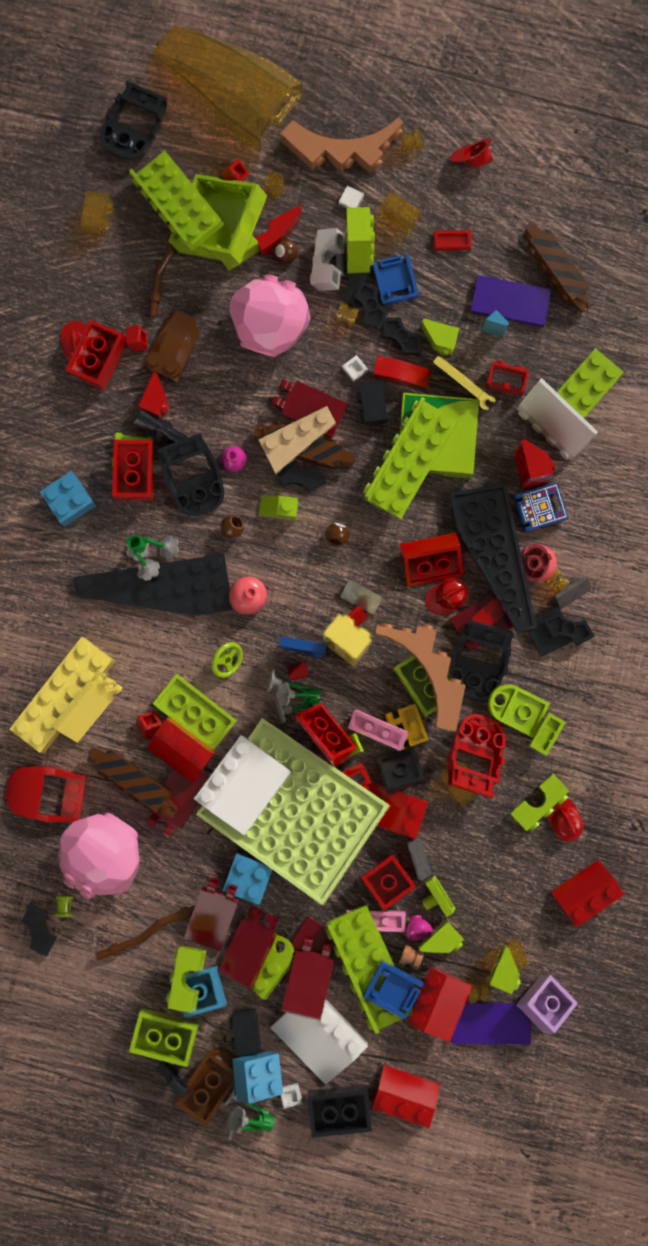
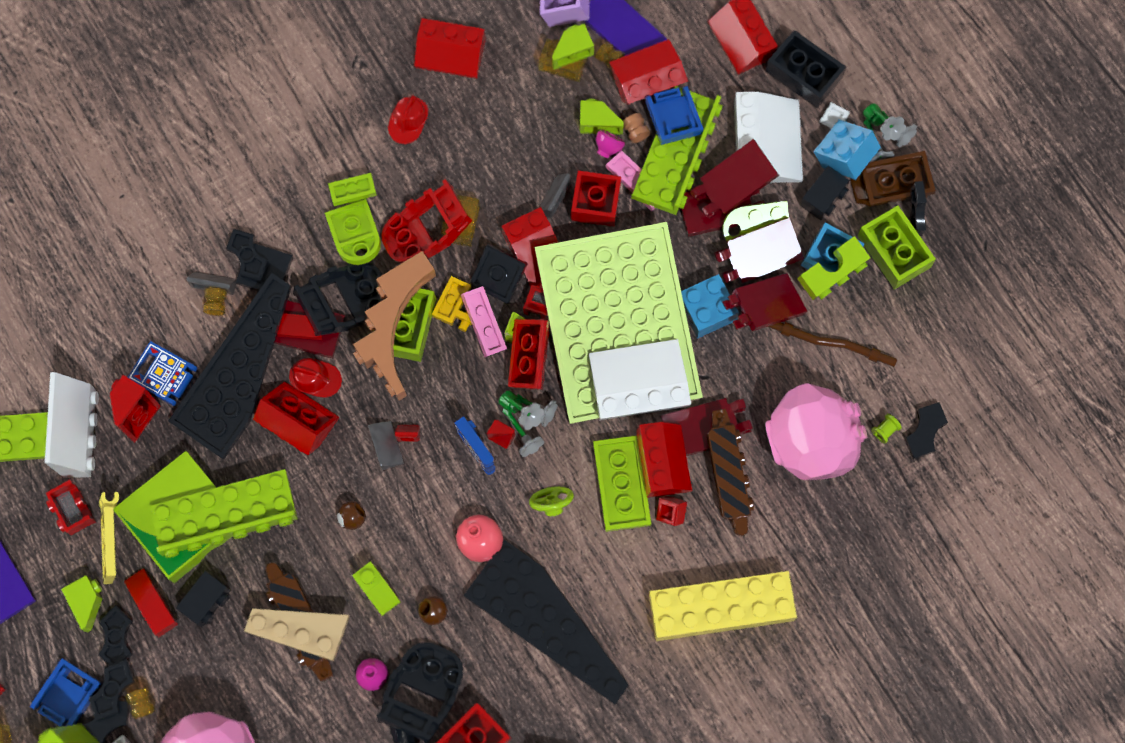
camera: 135 degrees left, 10 degrees down
red slope [6,765,87,822] -> none
light yellow tile [52,671,122,743] -> none
light grey plant [127,535,179,581] -> none
dark red tile [271,379,348,439] -> none
black tile [277,462,326,492] -> none
light yellow brick [323,614,371,667] -> none
white tile [342,355,368,382] -> none
lime tile [422,875,456,917] -> none
dark azure slope [482,310,509,338] -> none
lime arch [509,774,569,831] -> none
coral cylinder [521,543,557,582] -> none

